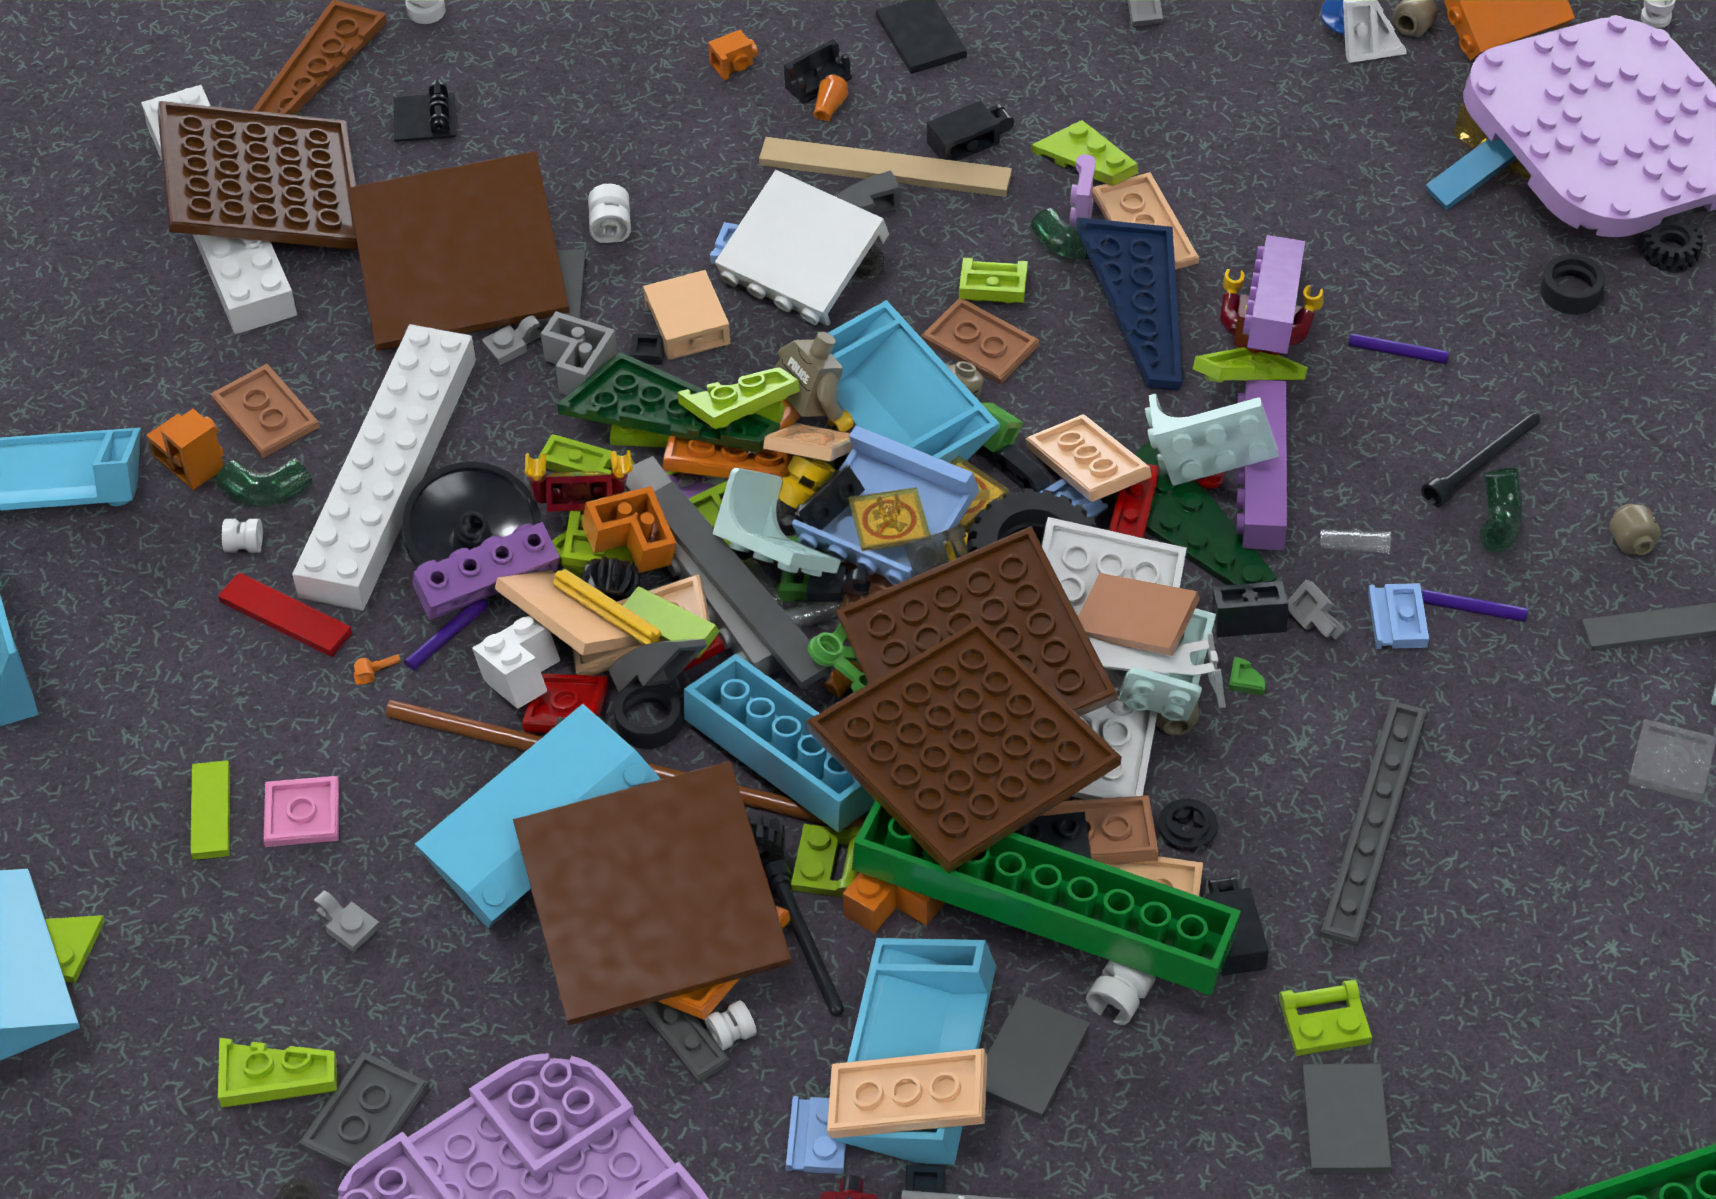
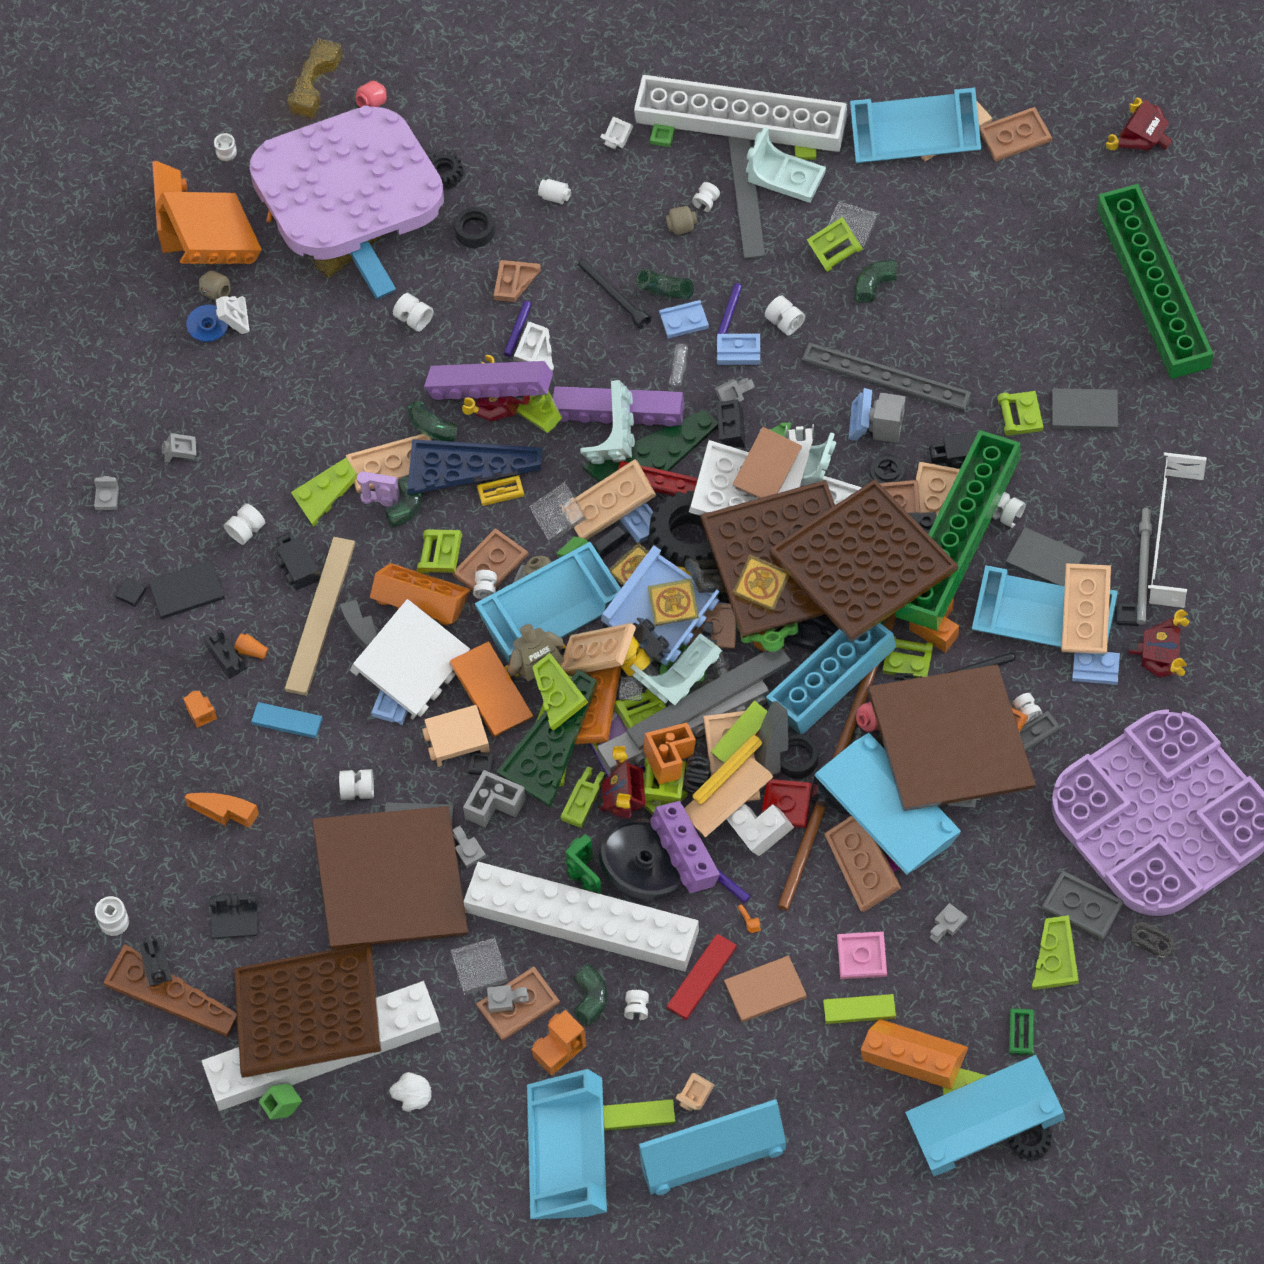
camera: 85 degrees left, 10 degrees up
none -> black hinge [139,936,172,987]
none -> orange slope [185,793,259,828]
none -> white wheel [224,503,265,545]
none -> dark azure tile [251,702,323,738]
none -> bright green brick [258,1083,302,1120]
none -> orange slope [370,563,471,625]
none -> white hair [389,1072,432,1112]
none -> white wheel [393,293,433,332]
none -> clear green cylinder [407,401,457,442]
none -> orange tile [449,642,533,737]
none -> clear plate [450,938,508,995]
none -> white wheel [473,570,497,599]
none -> yellow tile [477,475,524,506]
none -> light grey plate [487,985,529,1013]
none -> nougat wing [494,260,541,302]
none -> white wing [513,321,554,372]
none -> clear plate [529,482,587,543]
none -> white brick [538,179,571,204]
none -> green bracket [565,834,601,894]
none -> lime tile [603,1099,675,1131]
none -> light blue plate [659,300,709,339]
none -> light nougat bracket [676,1073,714,1111]
none -> white wheel [692,182,720,212]
none -> nougat tile [724,956,807,1023]
none -> clear yellow piece [732,554,789,611]
none -> white wheel [765,296,805,336]
none -> lime plate [807,217,863,272]
none -> nougat tile [824,816,901,912]
none -> light blue plate [849,388,872,441]
none -> clear green cylinder [854,260,897,303]
none -> orange slope [861,1019,968,1090]
none -> light grey brick [869,393,906,443]
none -> green tile [1009,1009,1034,1056]

